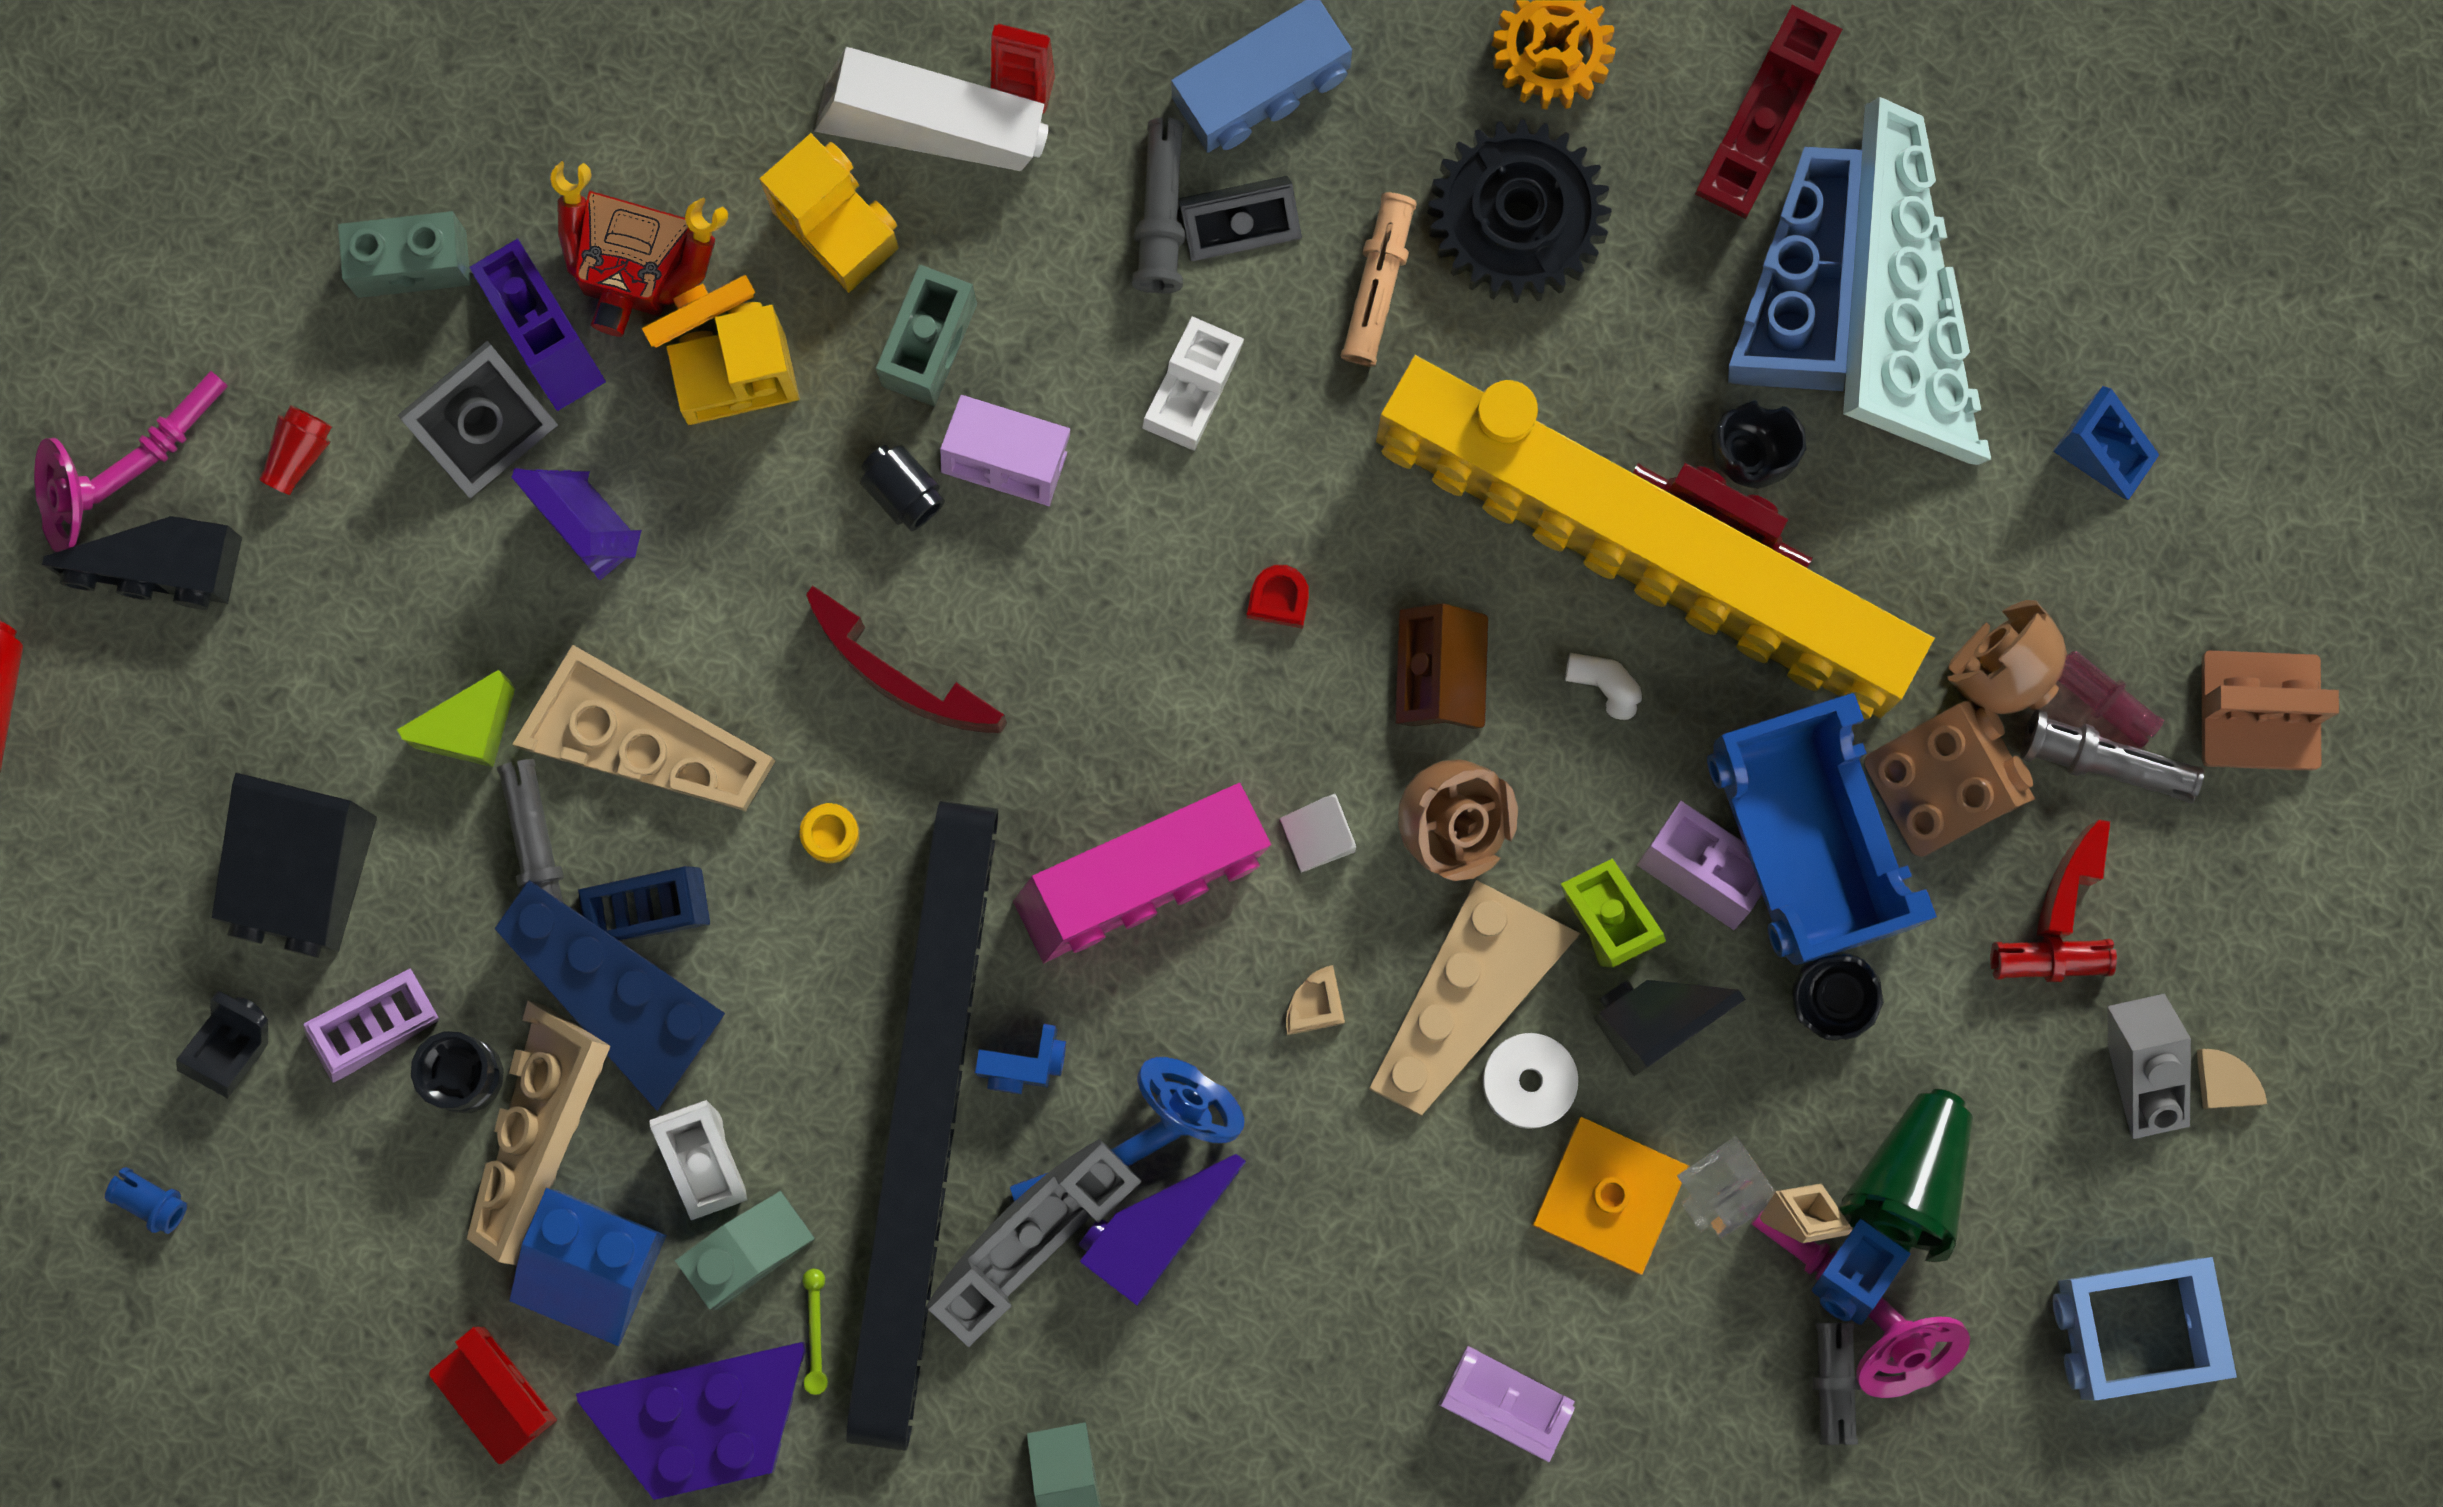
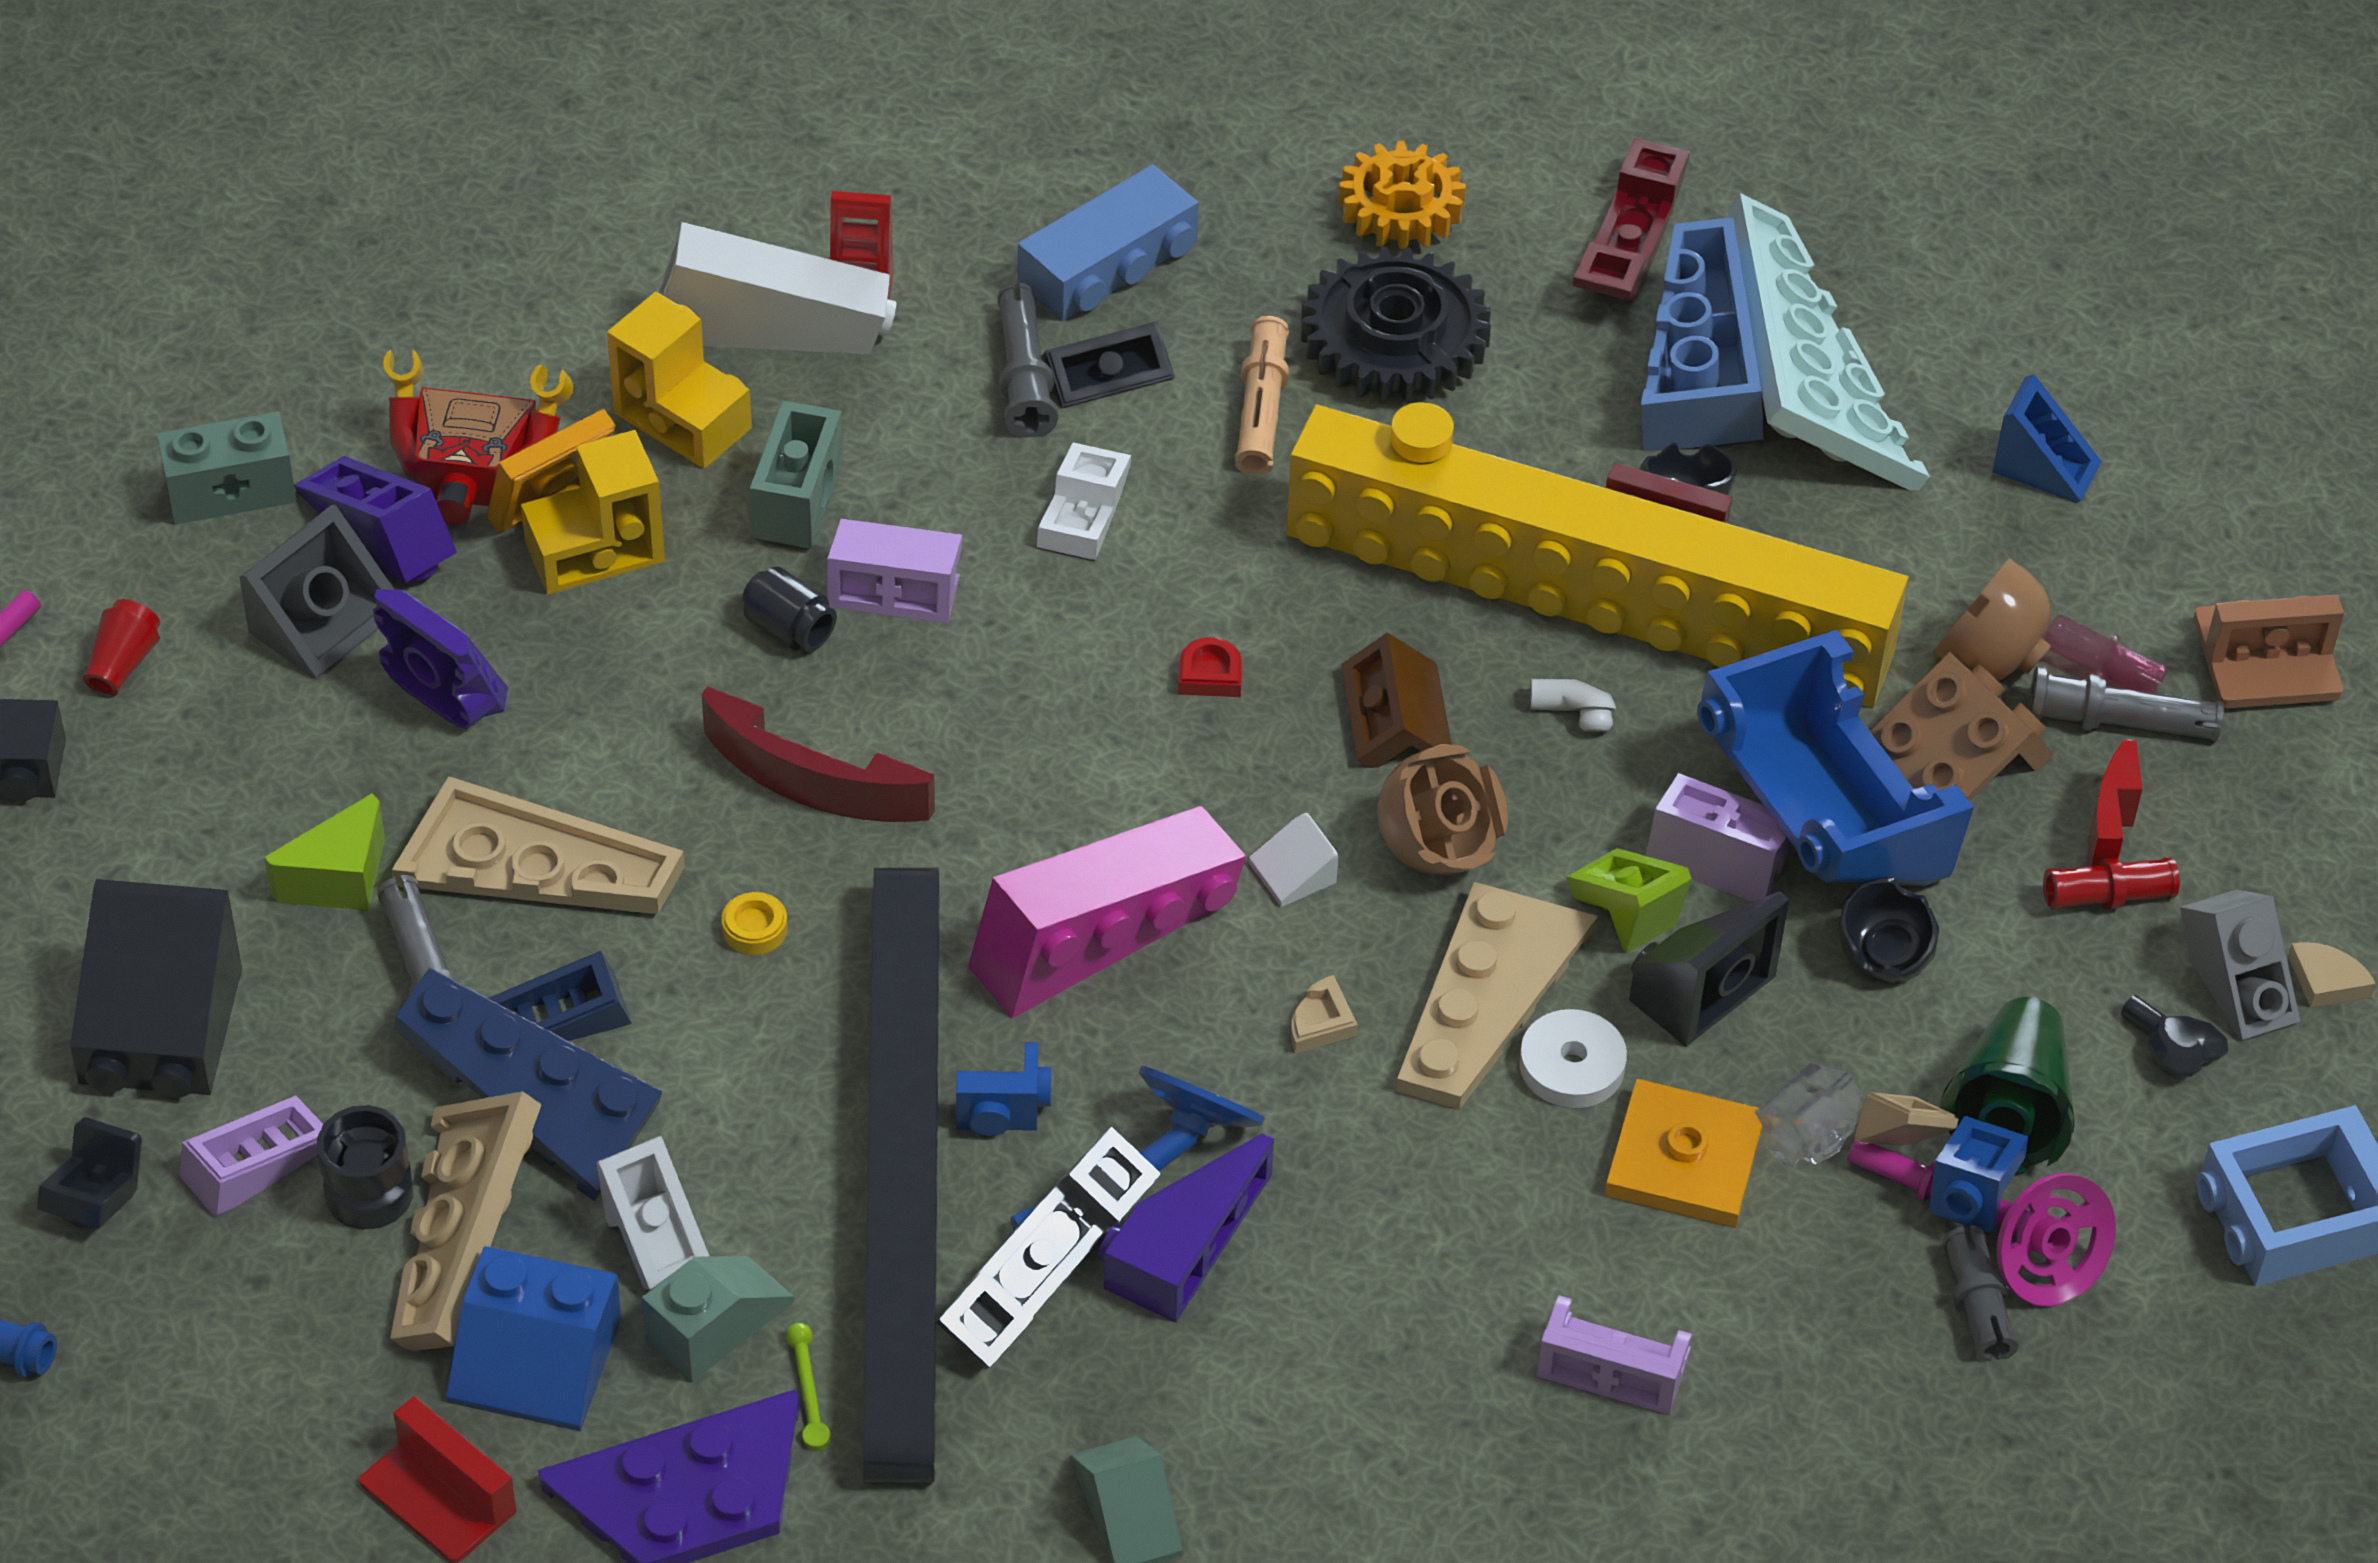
camera: 10 degrees left, 30 degrees down
none -> black rock [2121,995,2229,1078]

